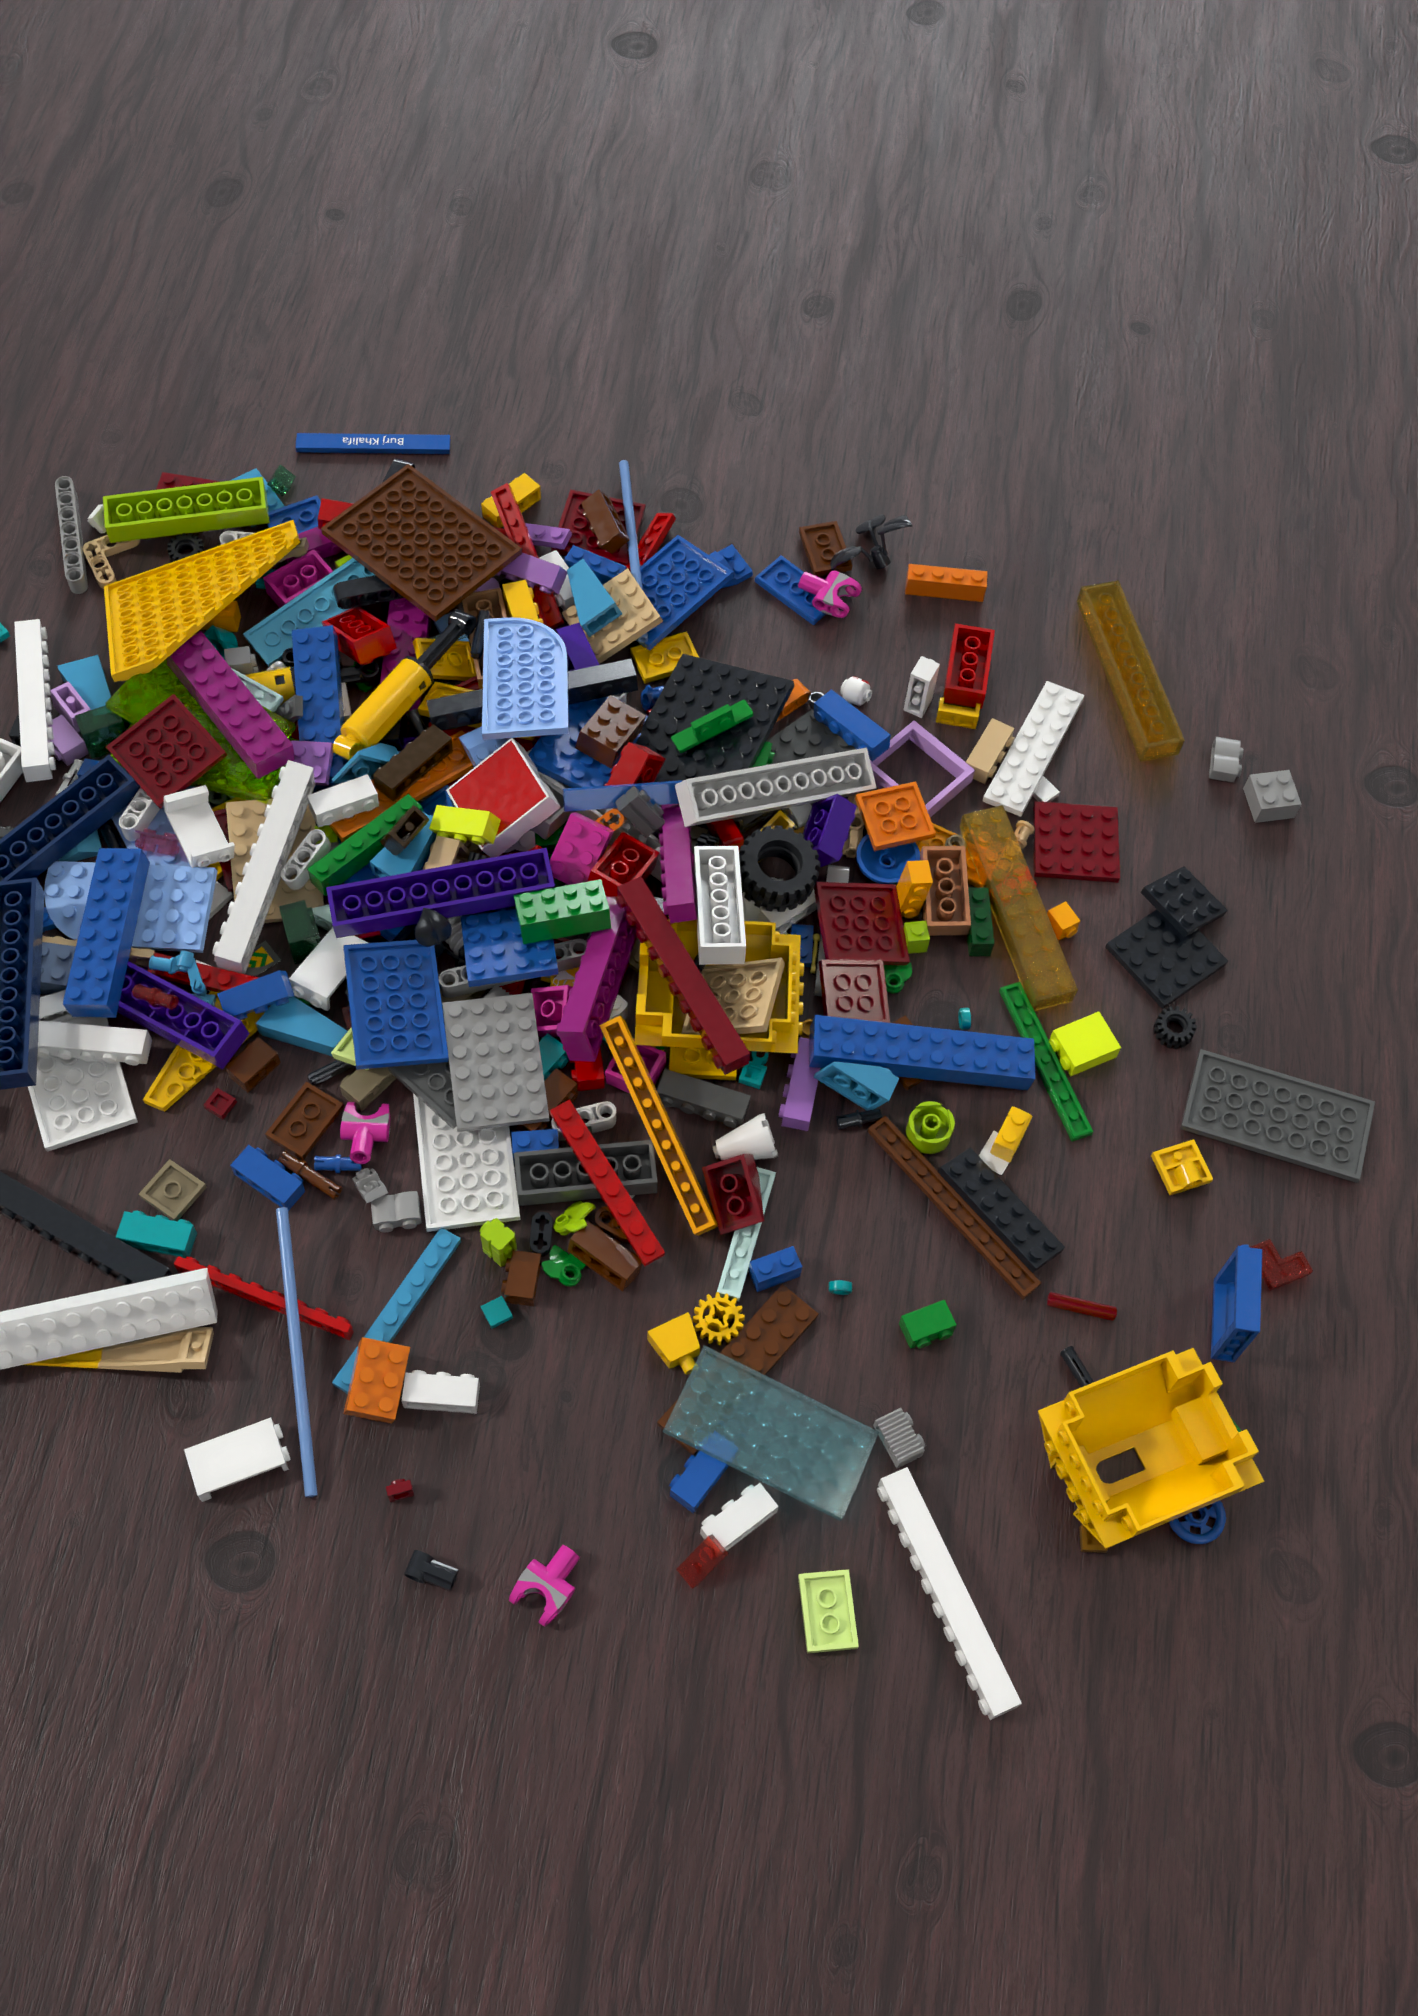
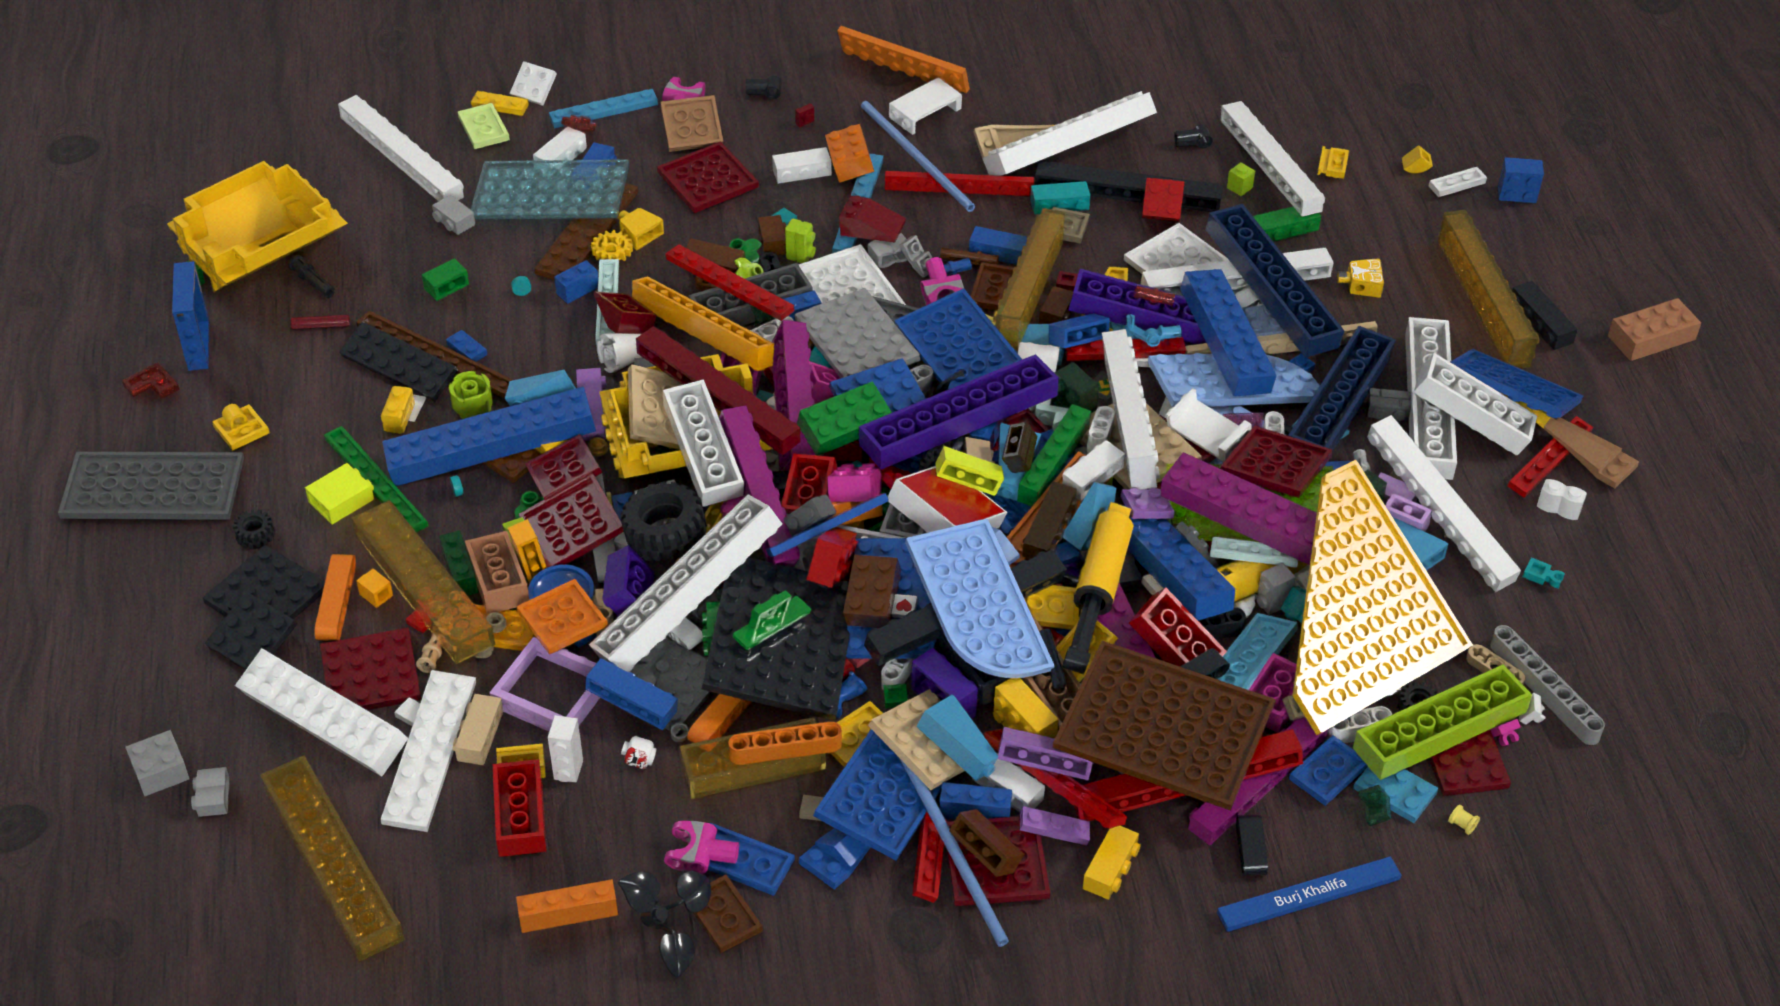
camera: 165 degrees right, 15 degrees down
none -> white brick [235,648,408,777]
none -> orange beam [315,554,356,641]
none -> blue plate [446,330,487,362]
none -> yellow plate [471,91,529,116]
none -> white plate [510,61,557,106]
none -> dark azure plate [549,89,658,129]
none -> dark red plate [657,142,759,213]
none -> medium nougat plate [660,95,724,152]
none -> clear yellow brick [680,717,826,799]
none -> orange beam [729,722,842,765]
none -> dark tan tile [799,795,824,821]
none -> orange plate [837,25,970,93]
none -> dark red slope [839,196,906,243]
none -> white tile [892,594,918,618]
none -> clear yellow brick [993,208,1065,351]
none -> red brick [1142,178,1184,222]
none -> light yellow bush [1448,805,1480,835]

